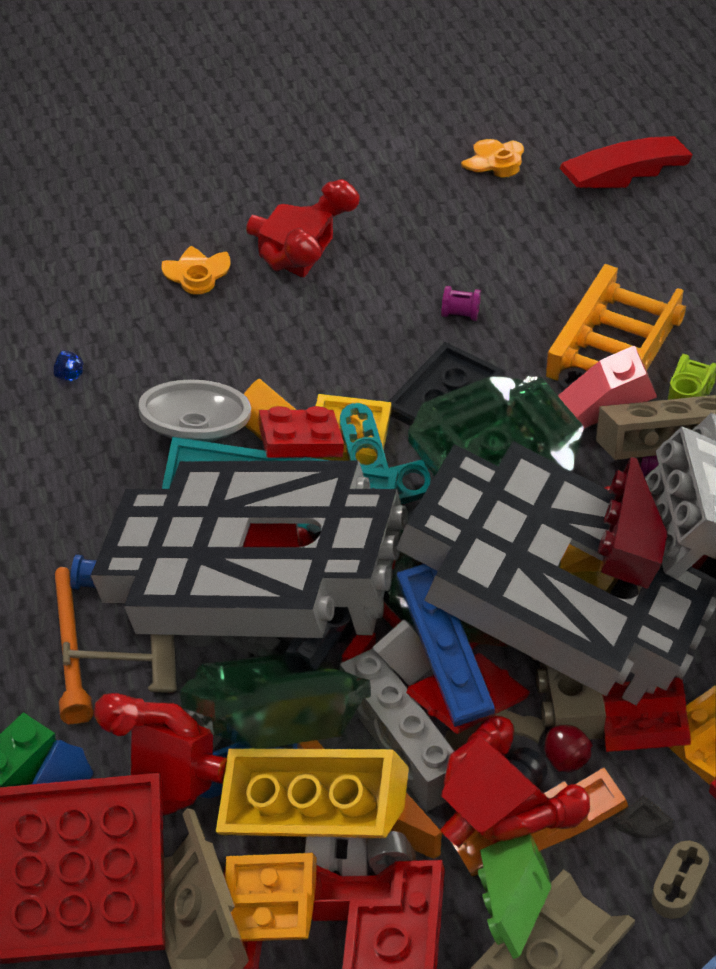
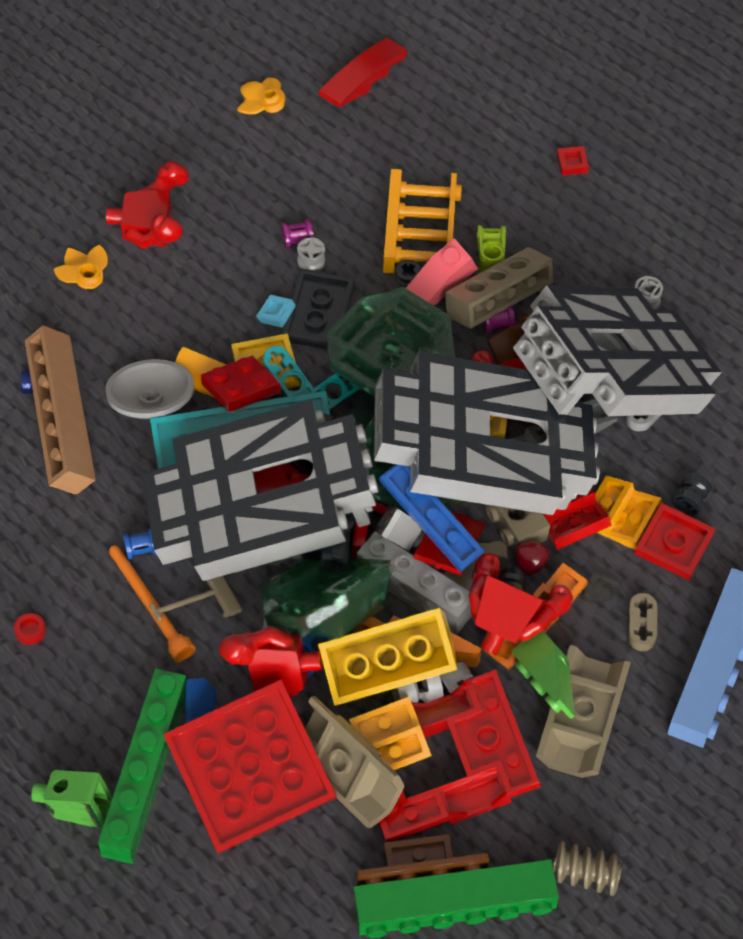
camera: 25 degrees left, 10 degrees up
dark red slope [598,457,667,589] -> none
none -> medium nougat brick [25,325,96,494]
none -> medium azure tile [256,295,296,328]
none -> light grey wheel [297,237,325,272]

